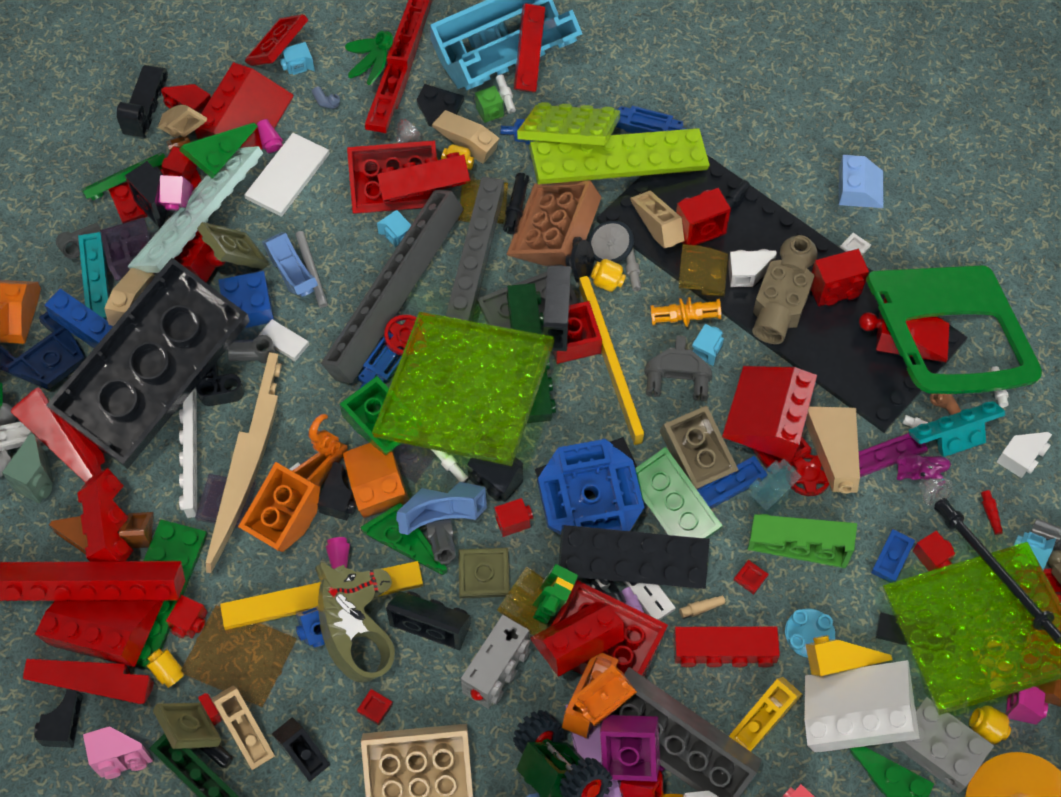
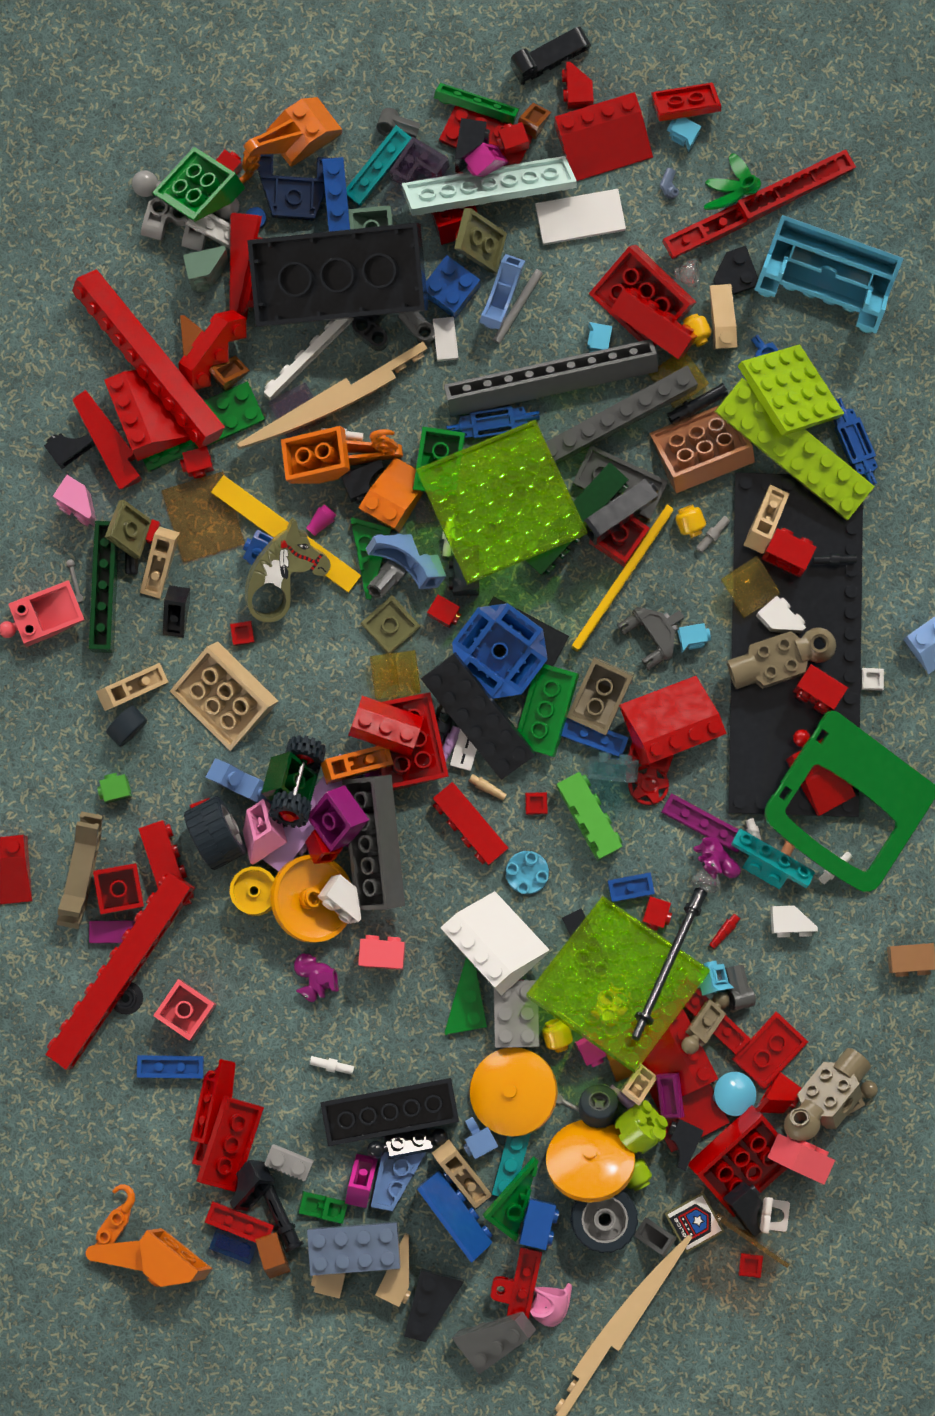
camera: 50 degrees right, 20 degrees up
tan slope [104,268,154,326] -> none
yellow brick [146,648,184,688] -> none
tan slope [158,105,207,137] -> none
green wing [179,123,258,179] -> none
dark pink cone [257,119,283,153] -> none
red wheel [384,315,428,357] -> none
black slope [386,591,471,651] -> none
light grey piece [461,615,531,709] -> none
bright green brick [475,86,504,123] -> none
white bar [496,75,516,114] -> none
red plate [514,3,545,92] -> none
green hips [533,564,578,624] -> none
black piece [565,237,594,282] -> none
orange hinge [571,665,637,726] -> none
light grey wheel [588,220,634,263] -> none
light orange piece [651,297,722,327] -> none
yellow slope [729,677,803,752] -> none
yellow slope [805,635,892,676] -> none
tan slope [806,406,860,494] -> none

